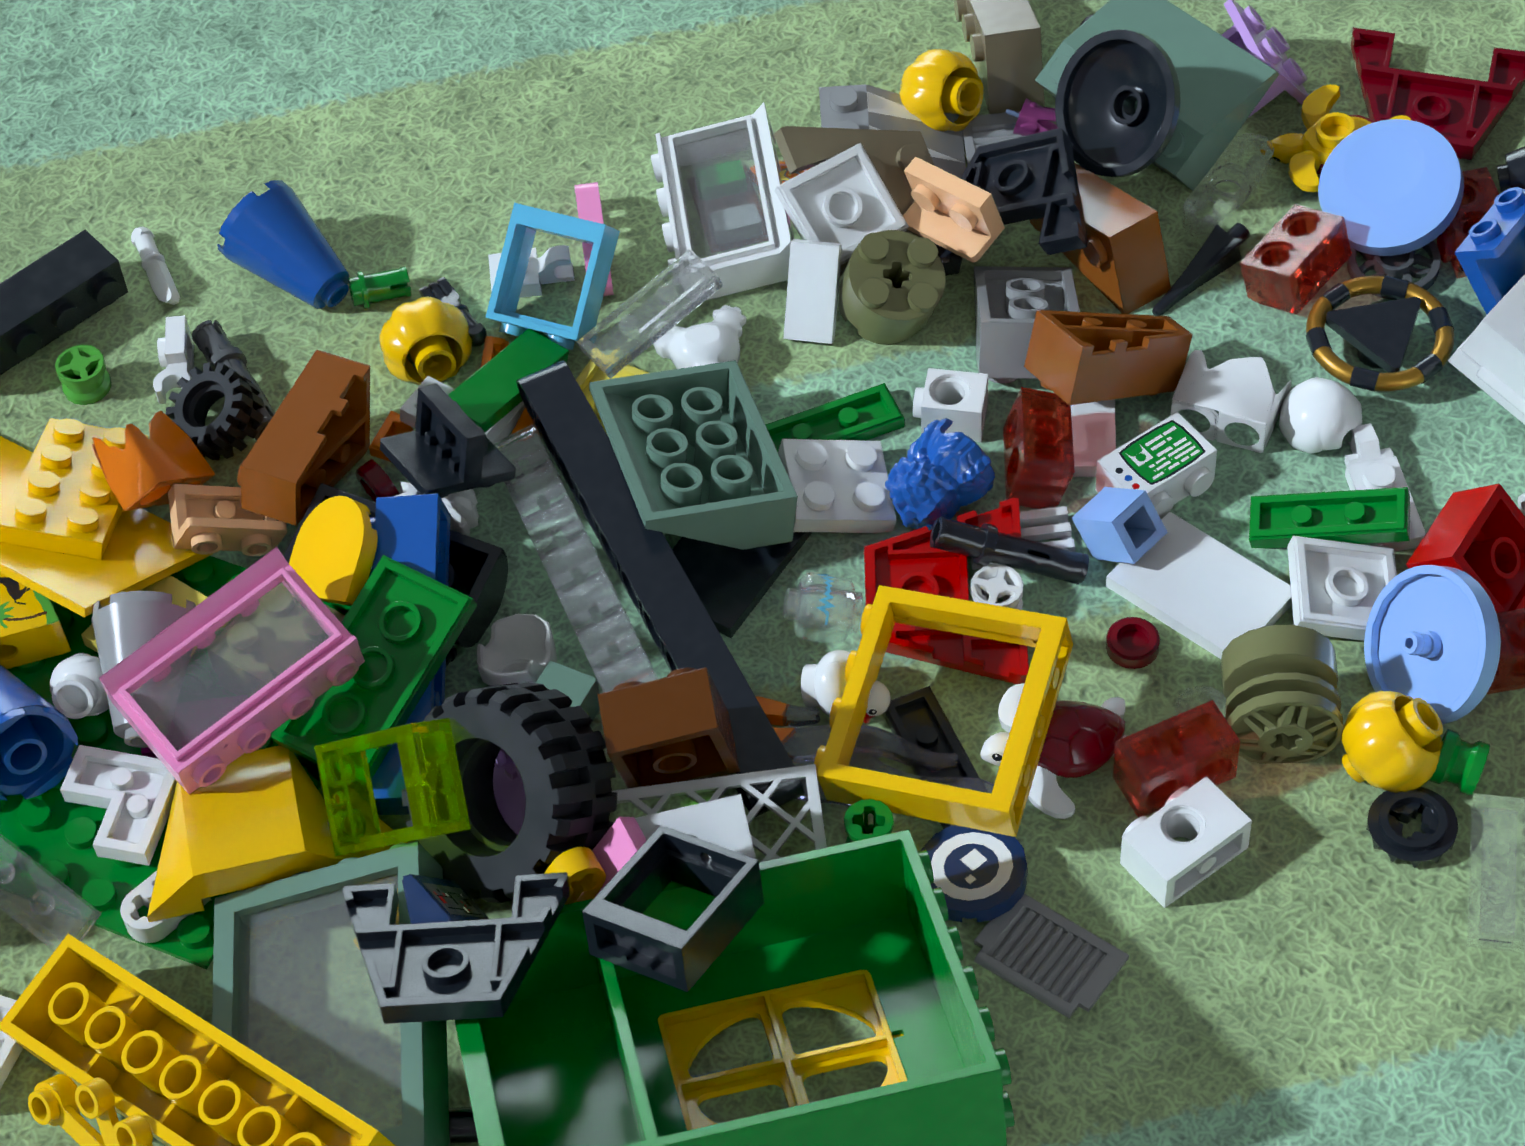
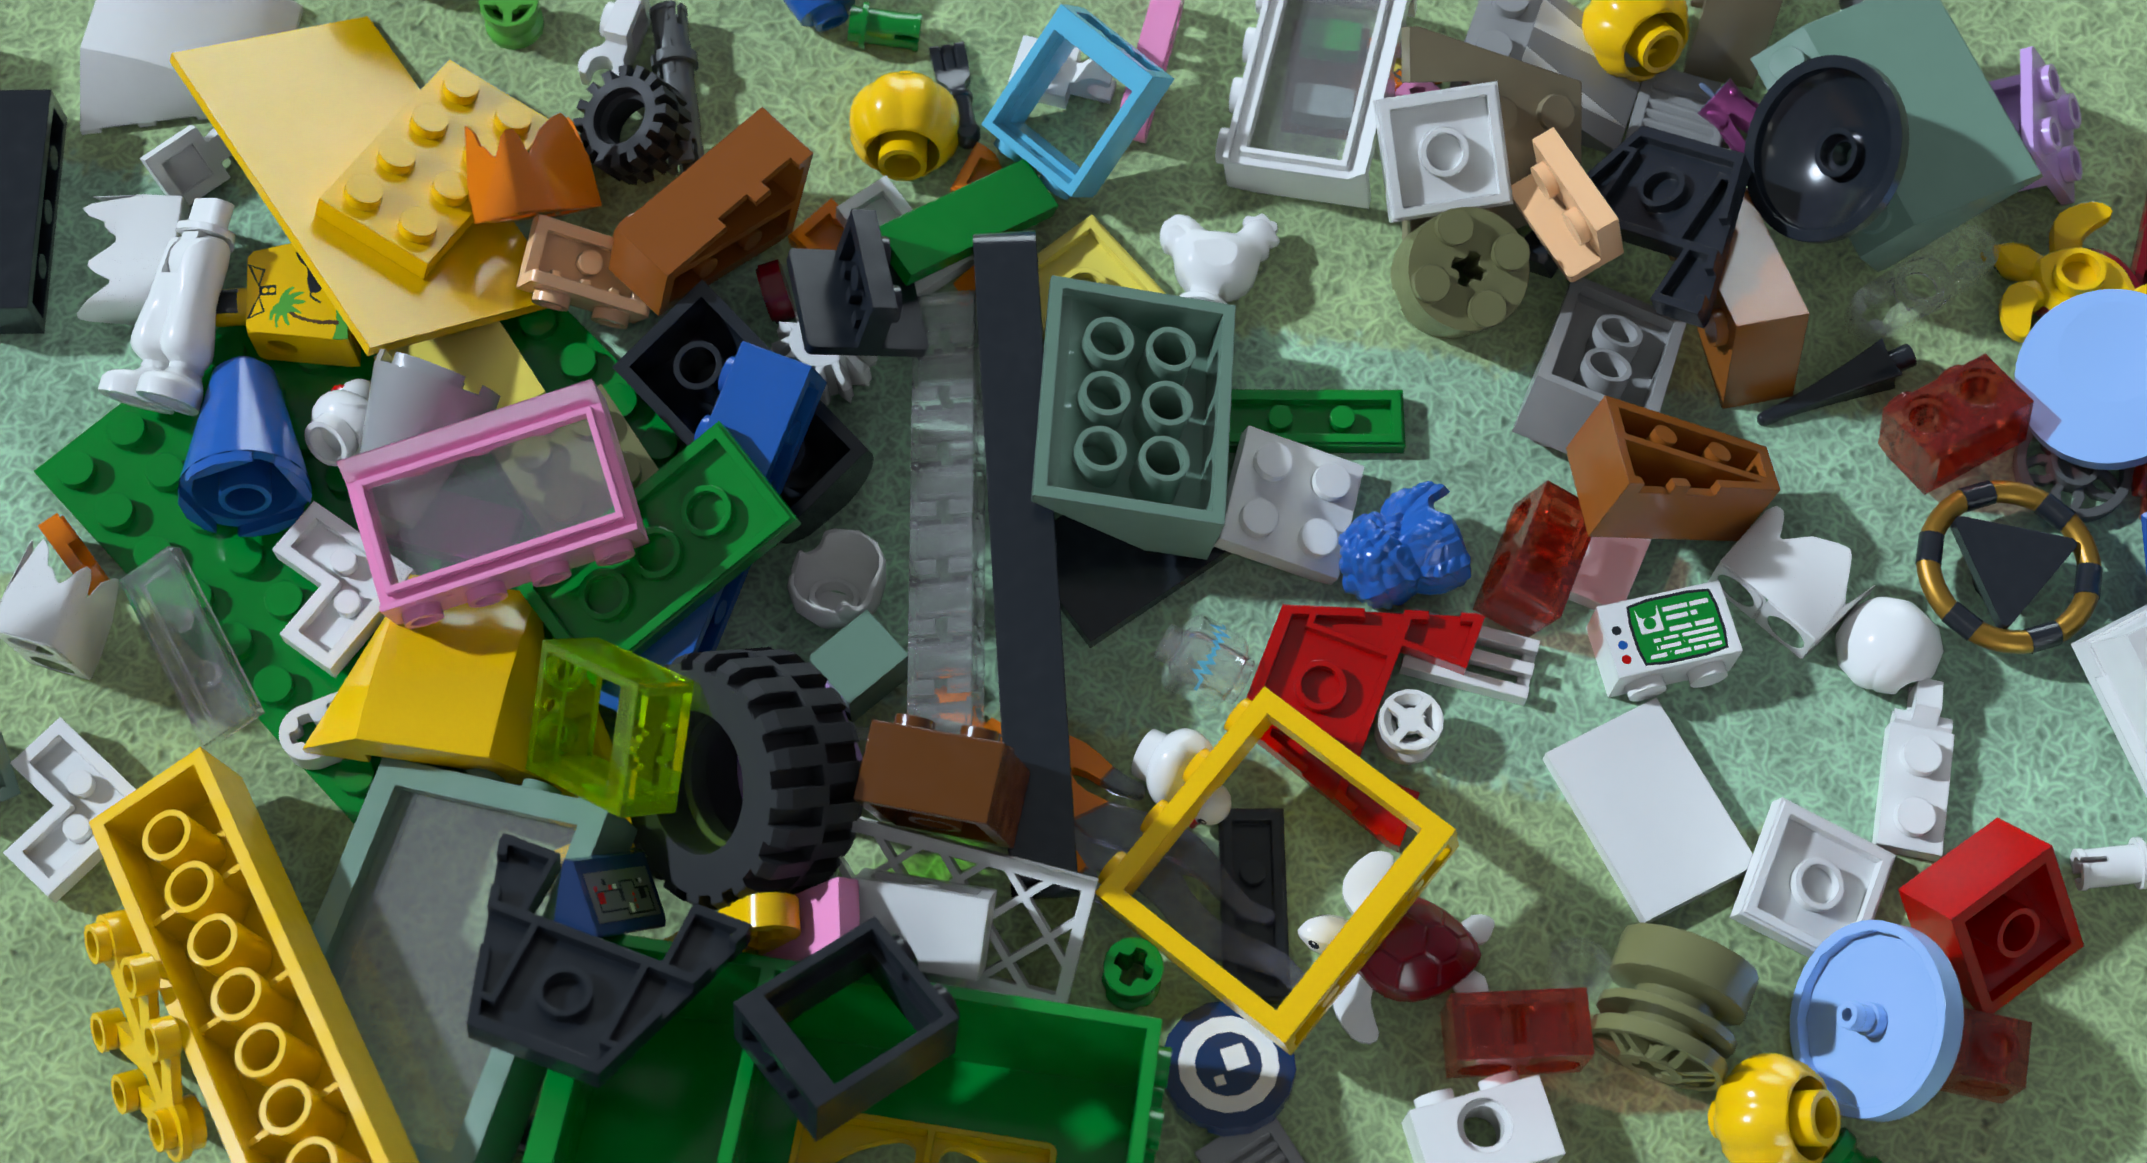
camera: 15 degrees right, 15 degrees up
yellow tile [289,496,378,606] -> none
clear tile [577,249,723,379] -> none
white tile [783,239,842,344] -> none
white brick [913,368,988,443] -> none
black pin [930,517,1089,585] -> none
light blue brick [1072,487,1168,564] -> none
dark red tile [1106,617,1160,669] -> none
green tile [1249,487,1410,549] -> none

